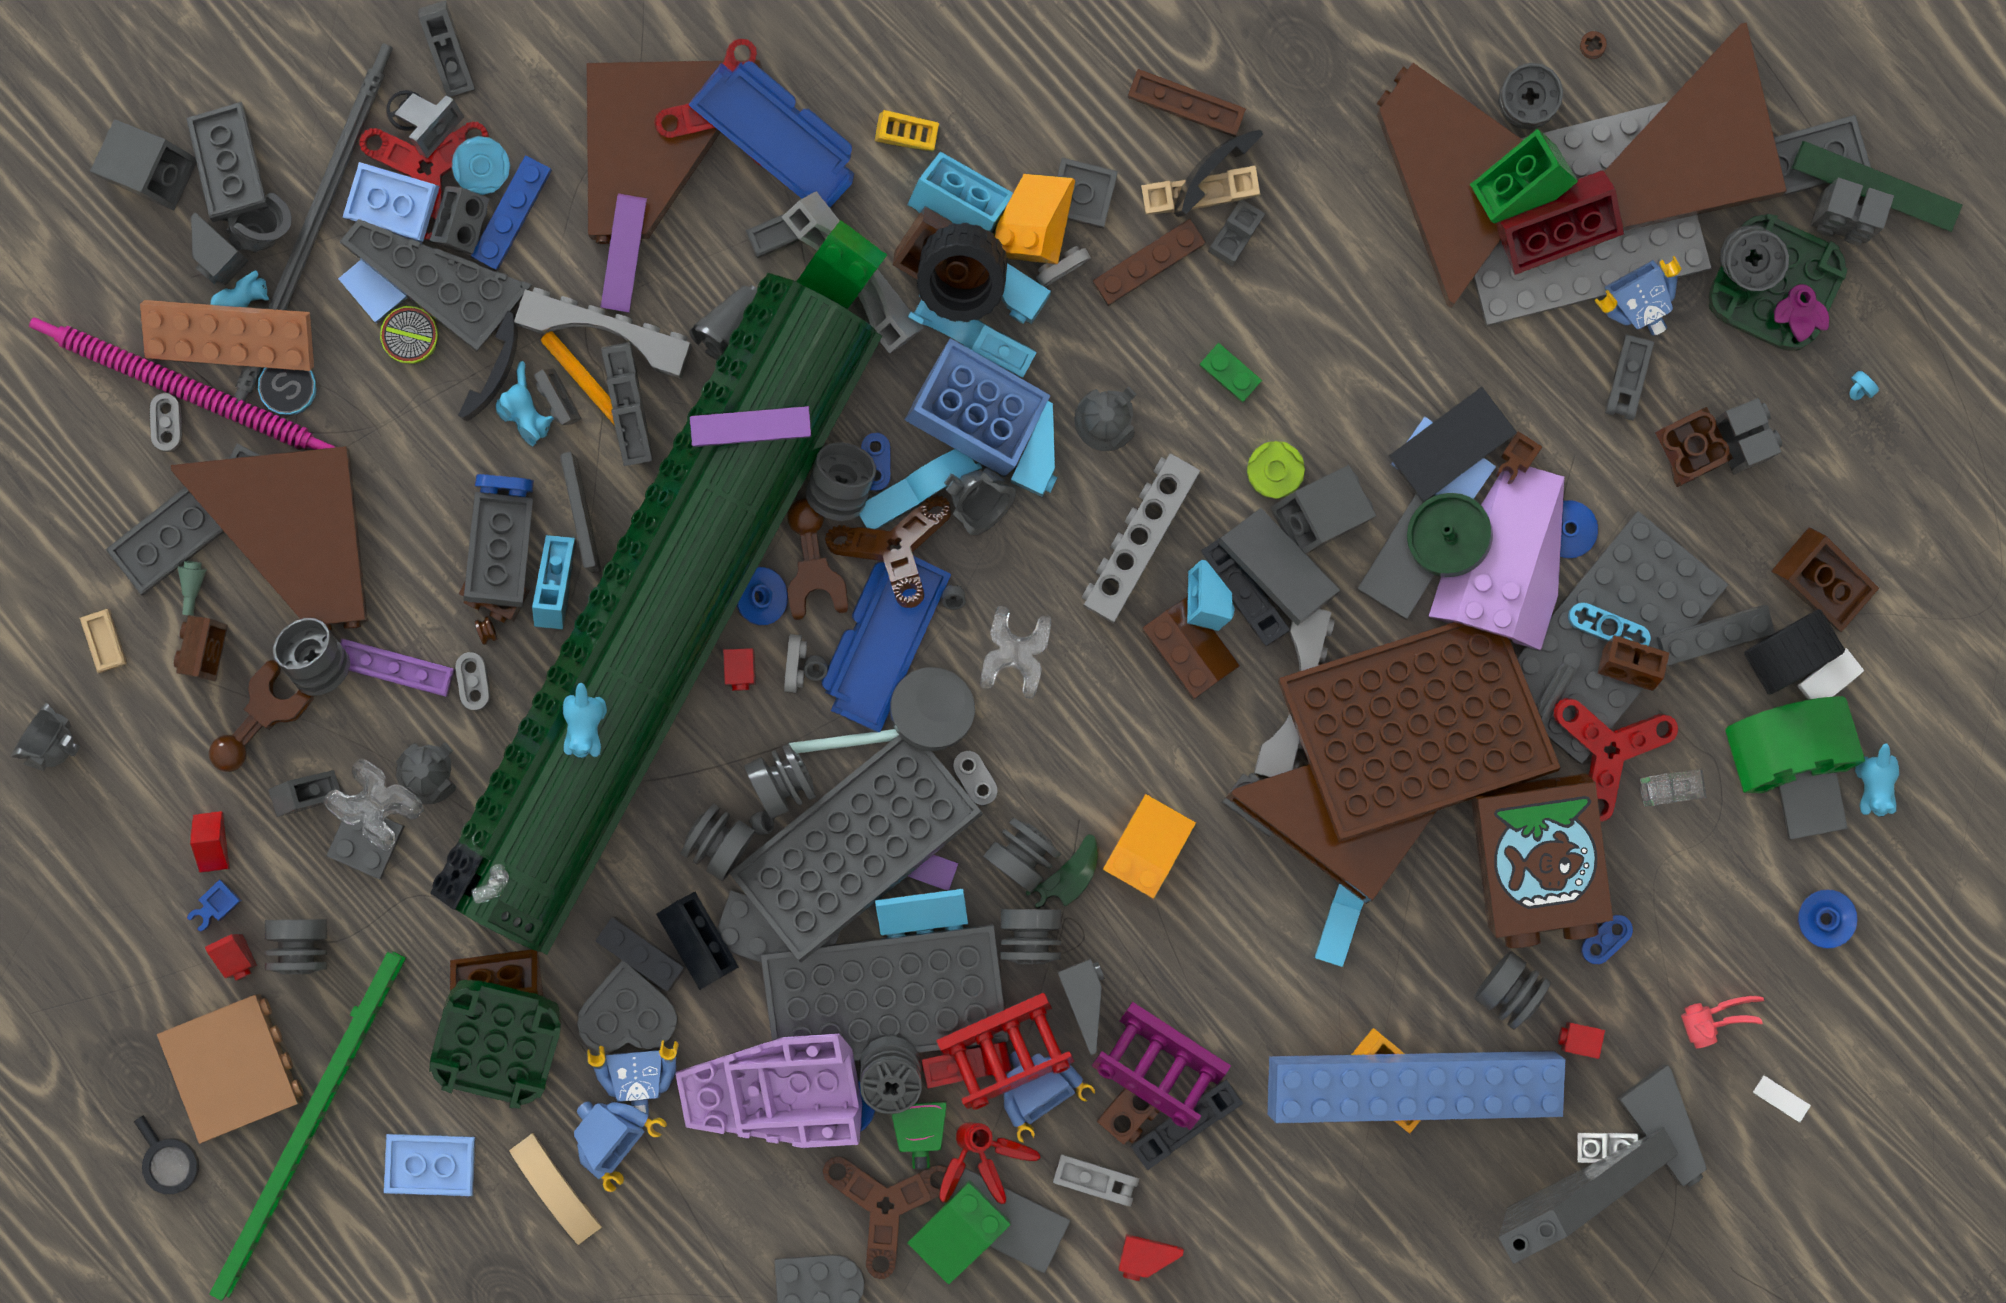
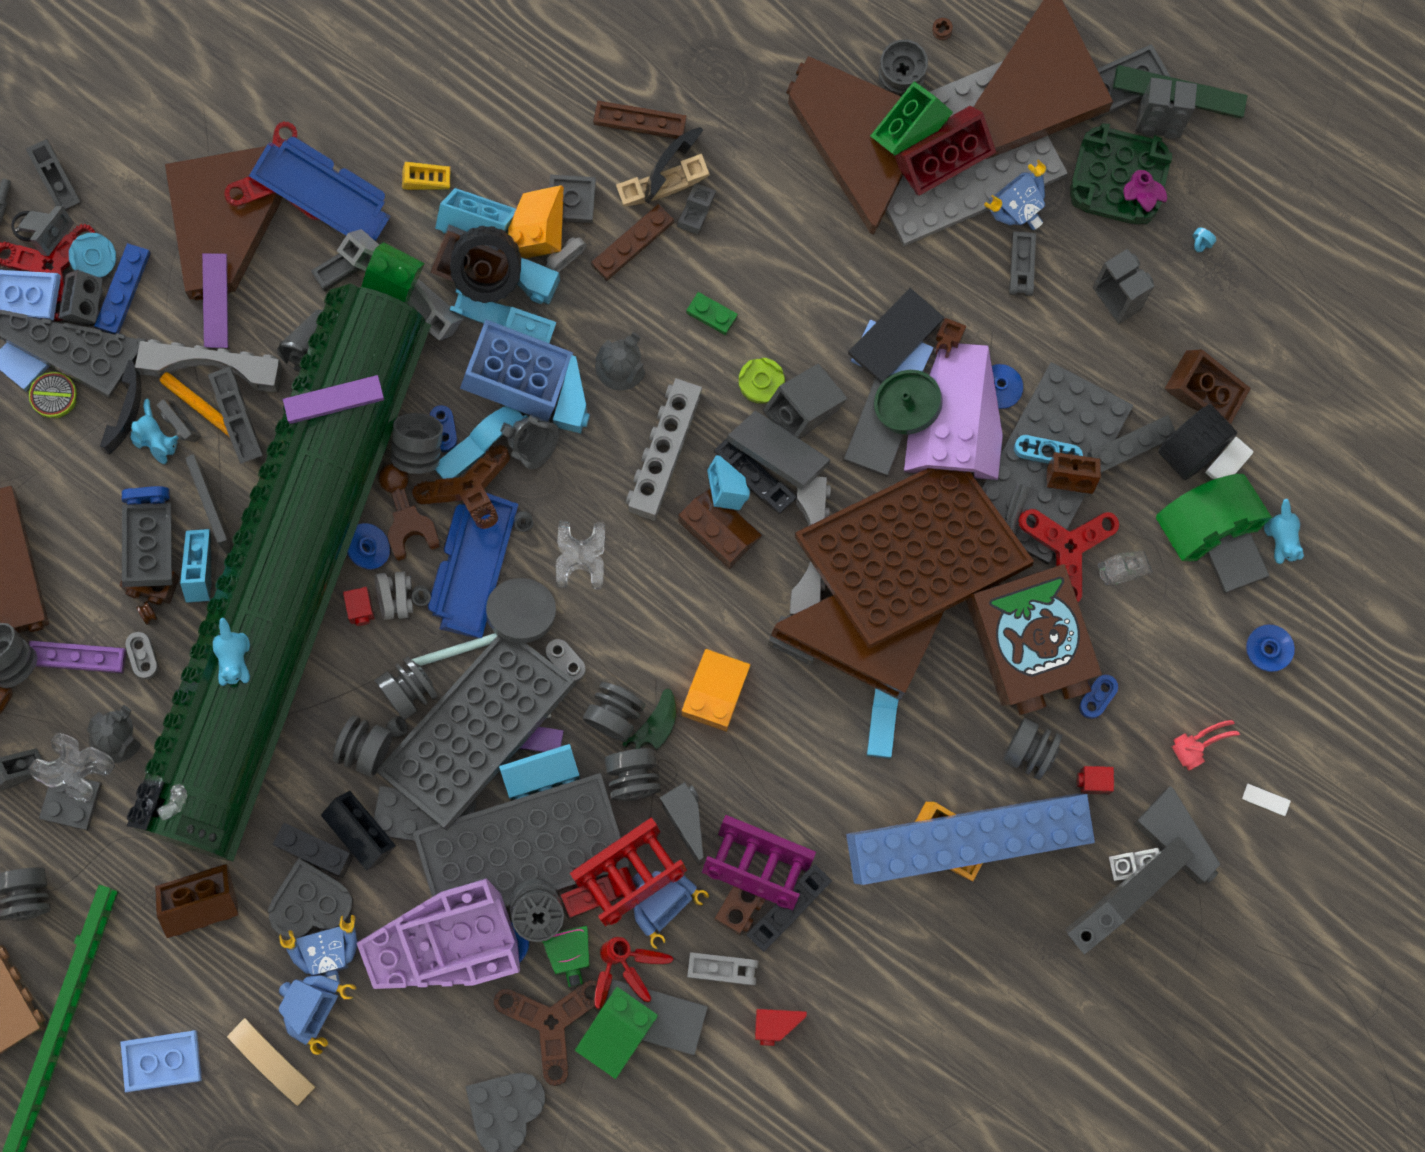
camera: 20 degrees left, 10 degrees down
dark green plate [429,980,562,1109] -> none
reddish brown piece [1655,407,1733,487] -> none
dark grey wheel [1720,225,1789,291] -> none
none -> light grey plate [374,573,397,620]

